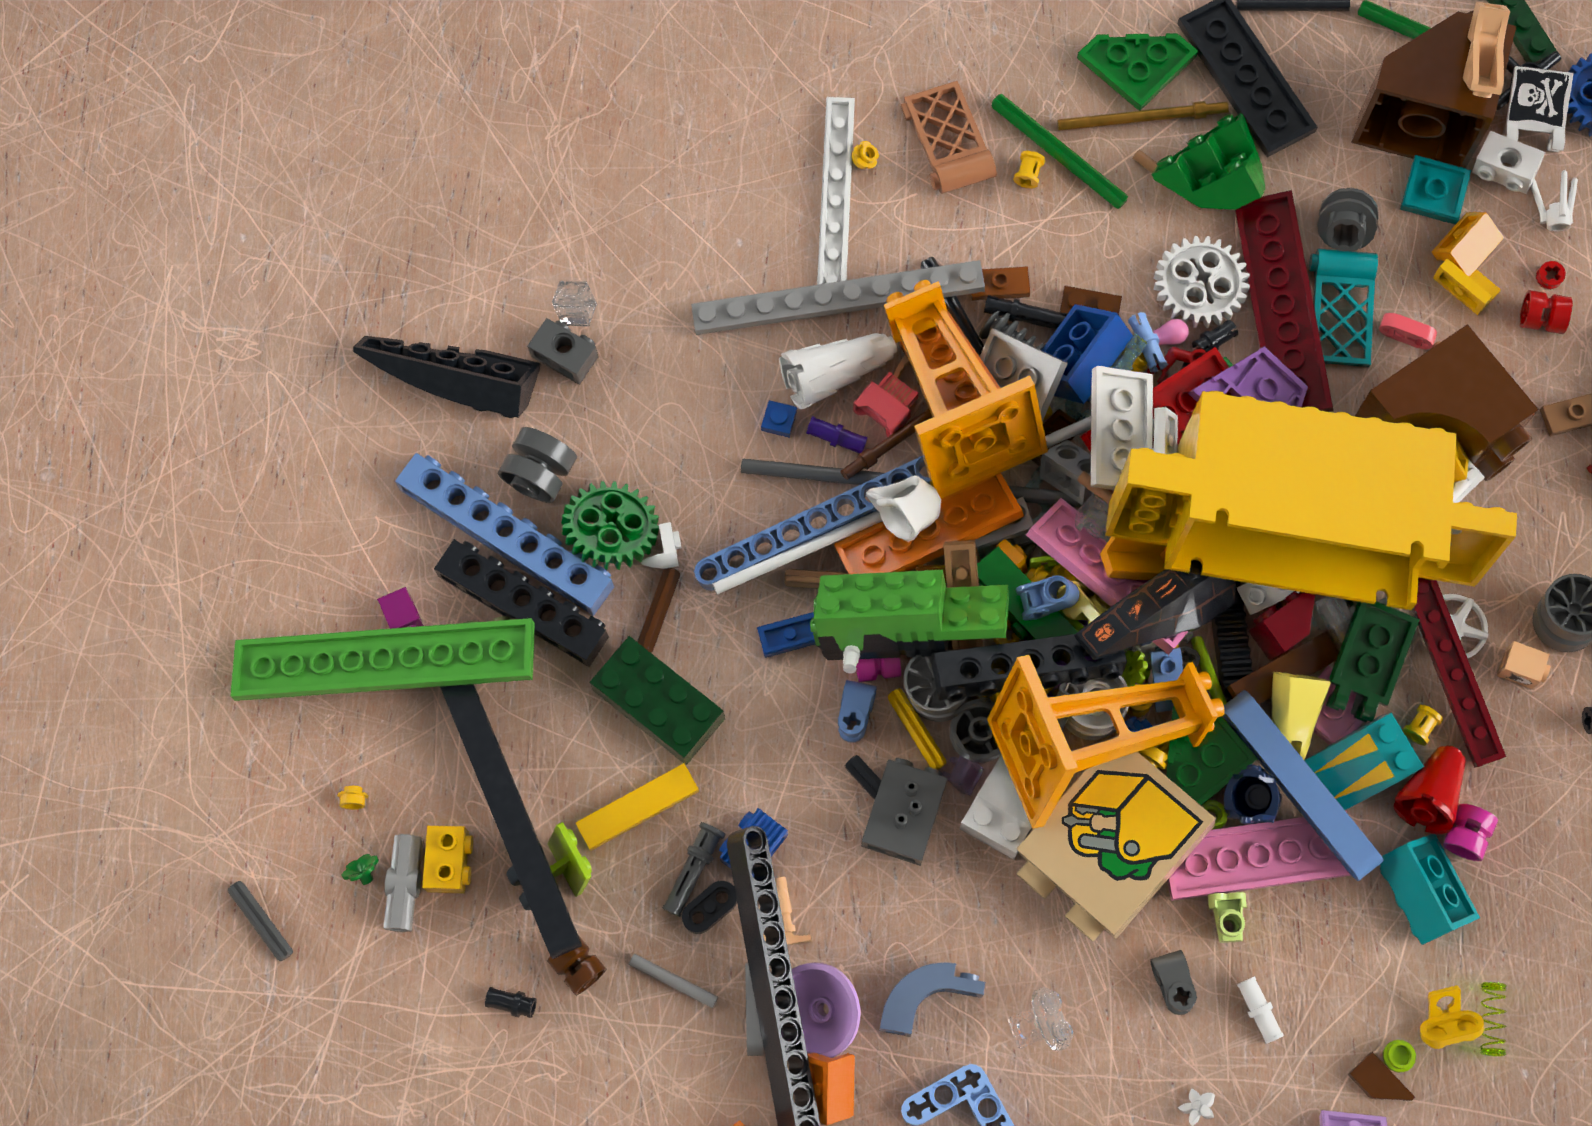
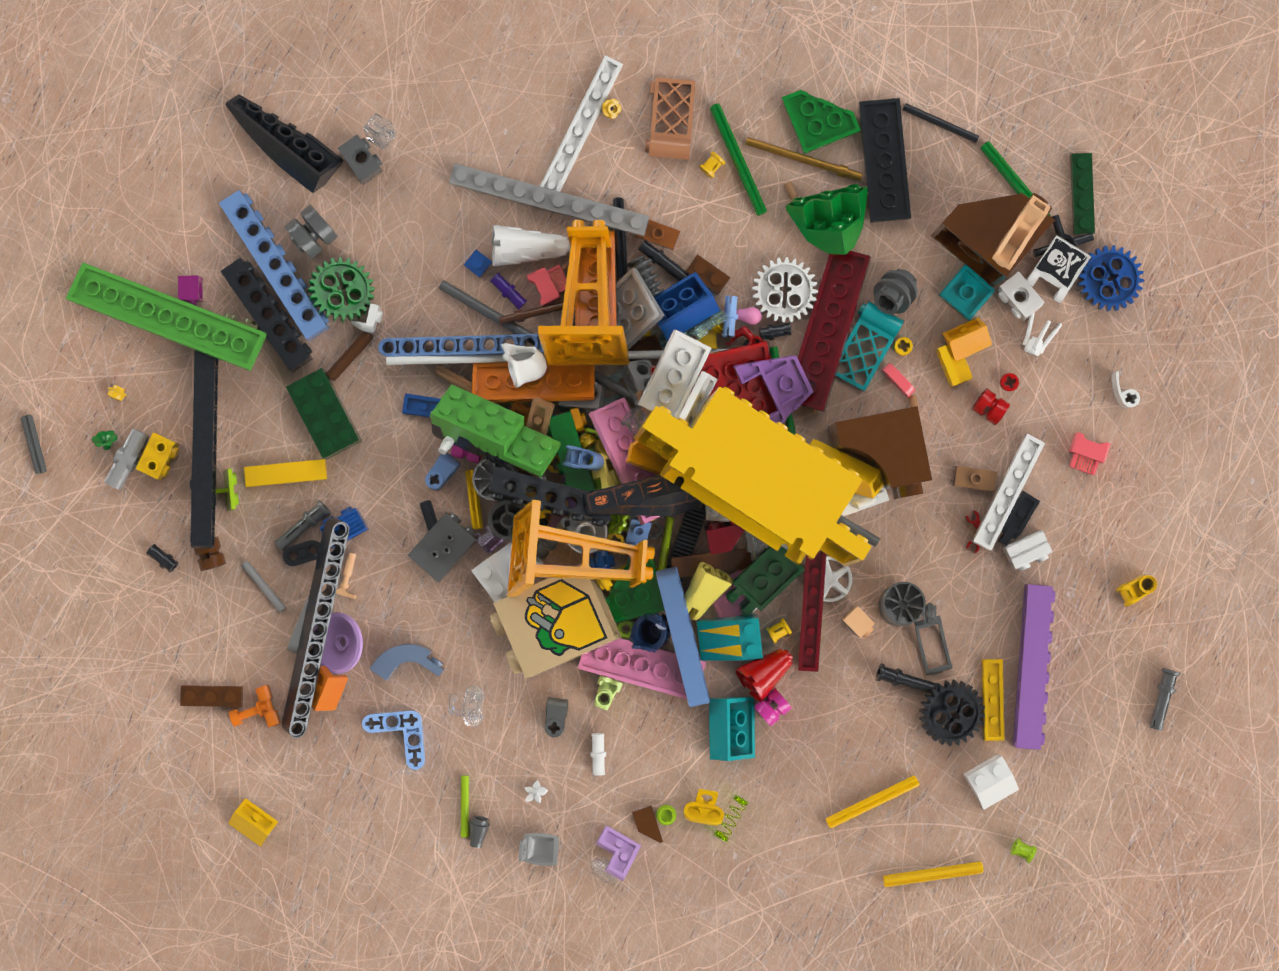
camera: 20 degrees right, 15 degrees up
none -> yellow bush [894,337,913,356]

